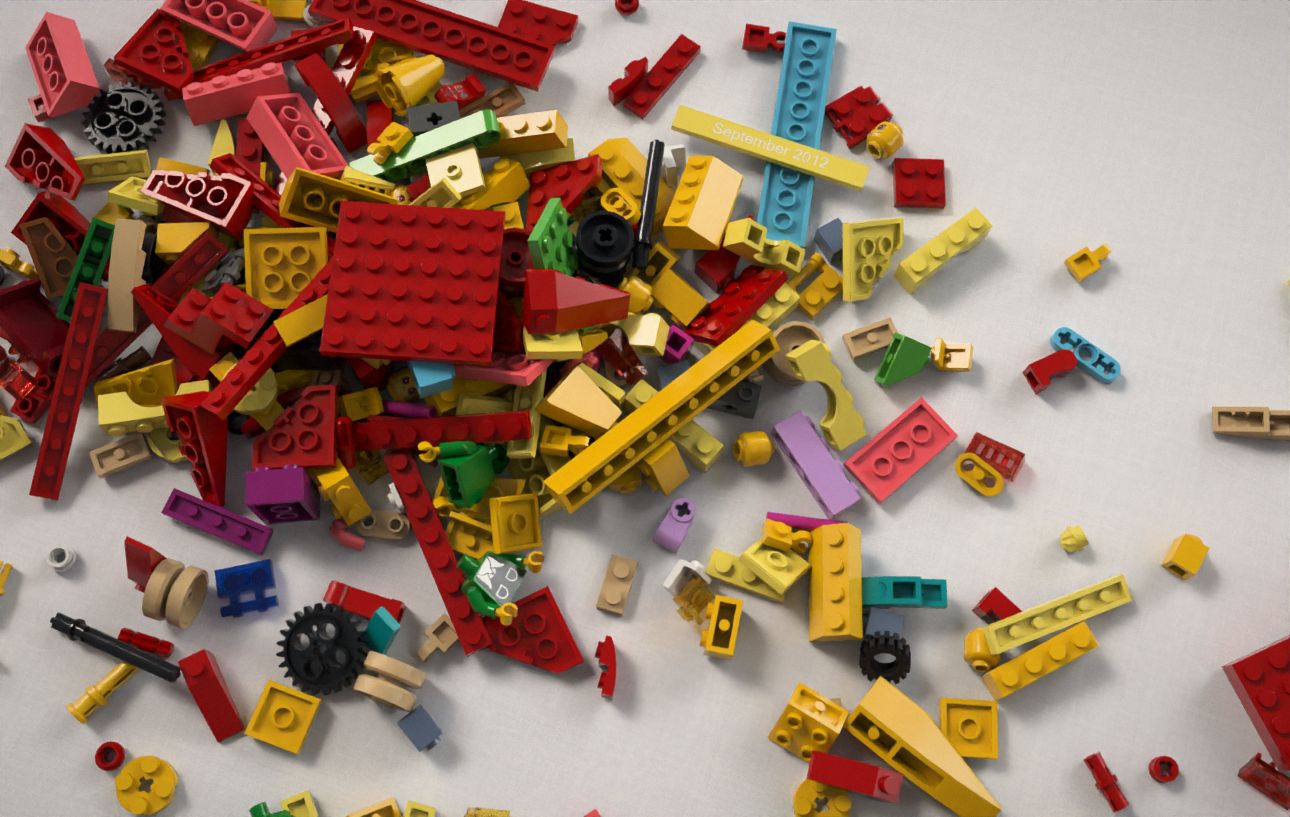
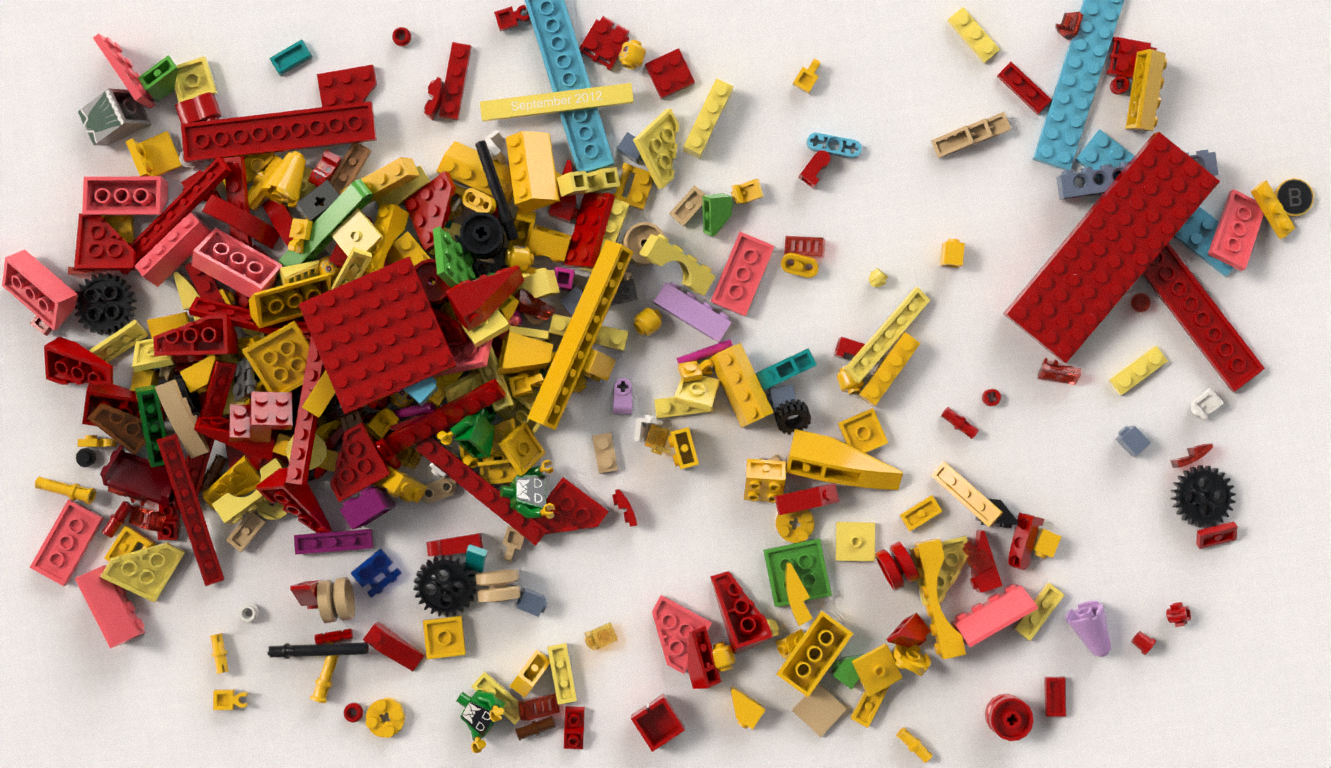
camera: 25 degrees left, 15 degrees up
coral arm [329,519,365,551] -> none

